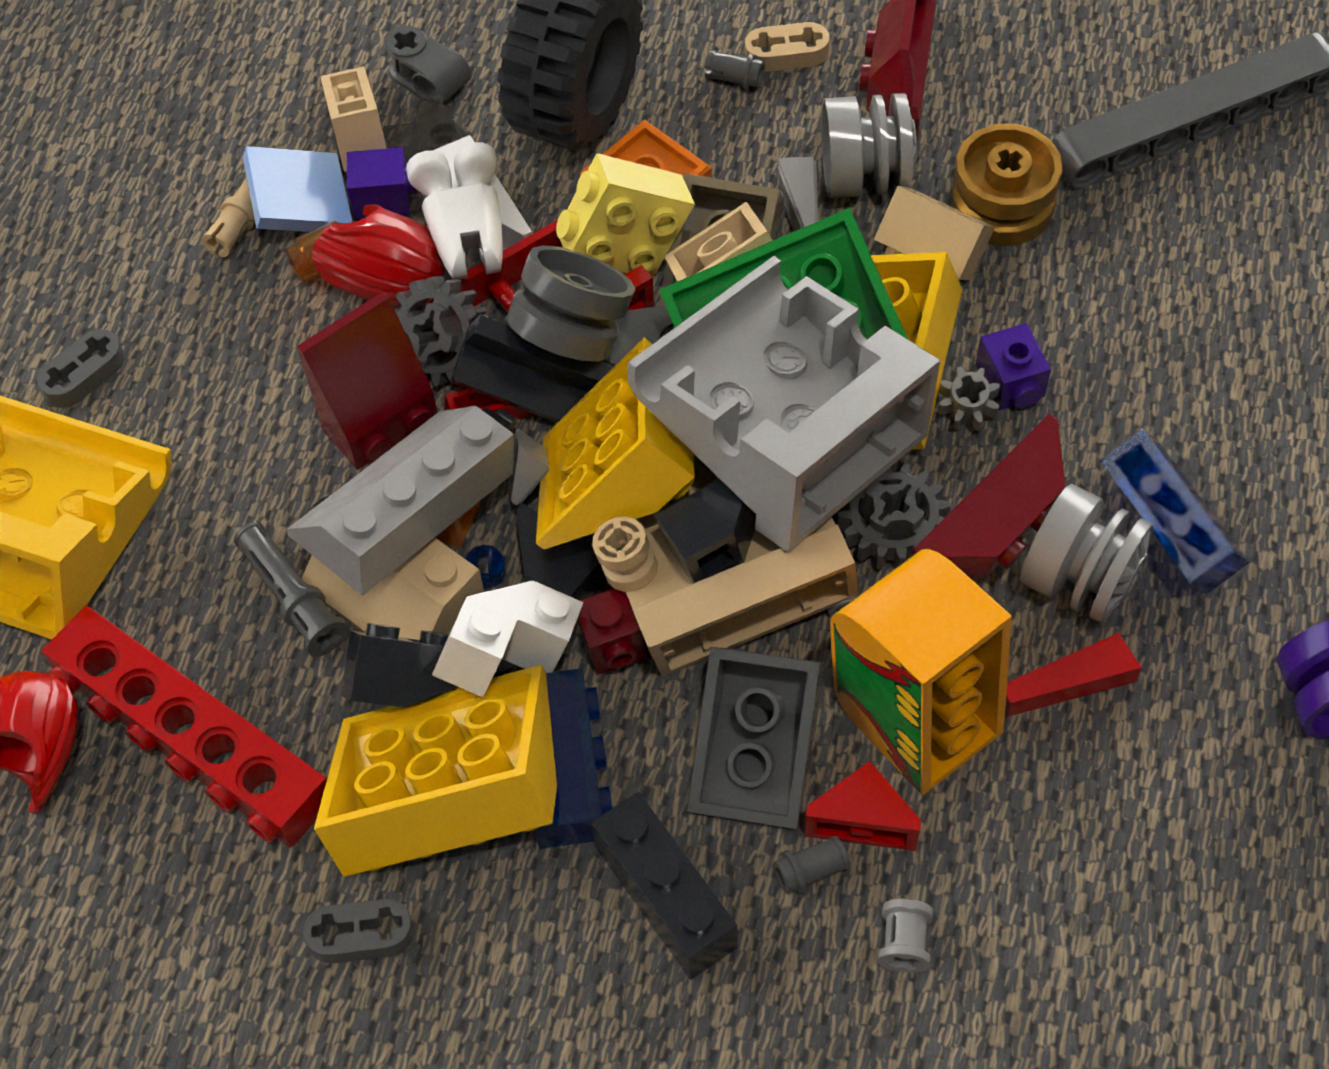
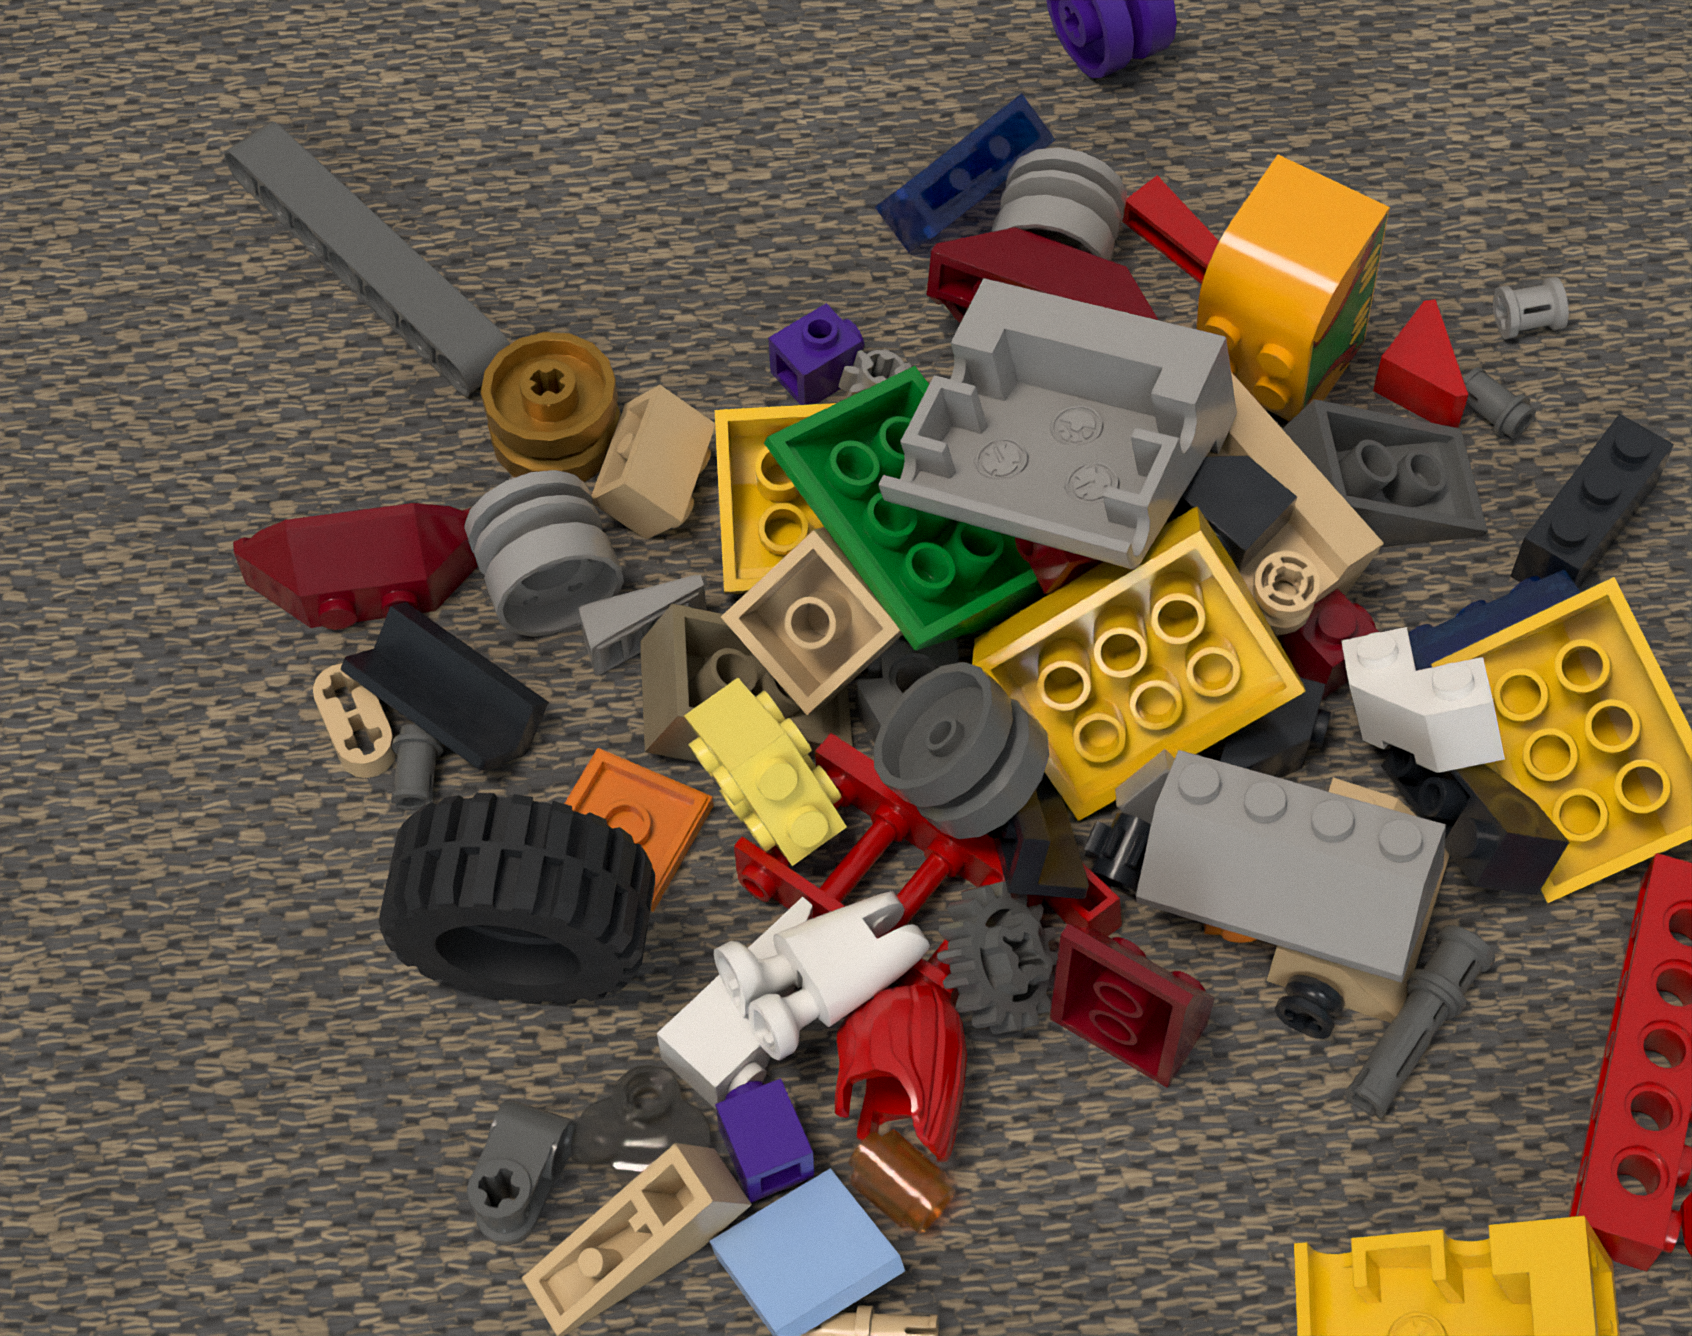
camera: 110 degrees left, 0 degrees up
none -> black panel [340,602,549,770]

